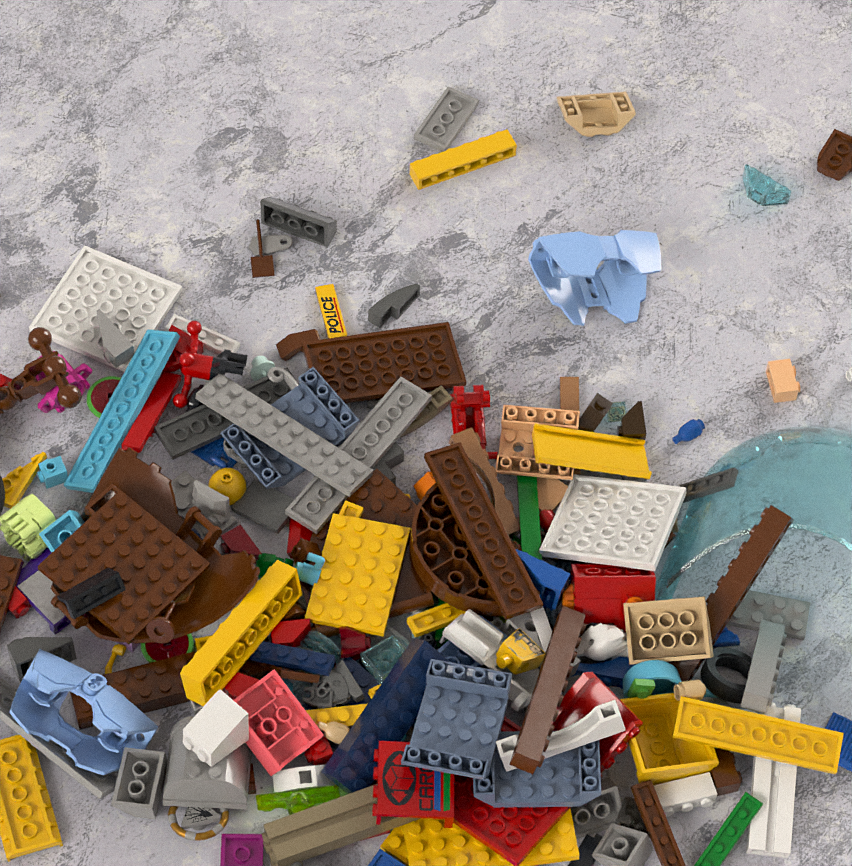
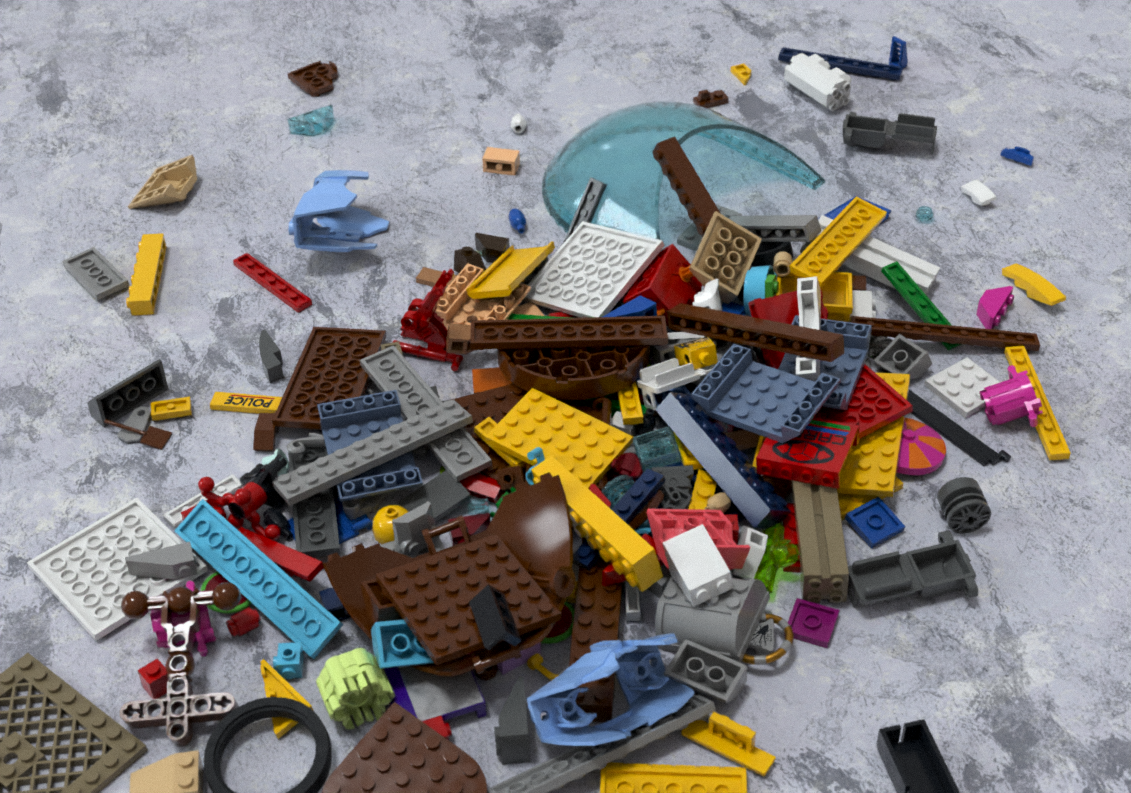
camera: 65 degrees left, 15 degrees down
none -> yellow plate [151,396,192,421]
none -> red brick [226,607,261,637]
none -> red tile [233,253,313,313]
none -> clear light blue tile [468,498,489,515]
none -> yellow bracket [681,712,776,776]

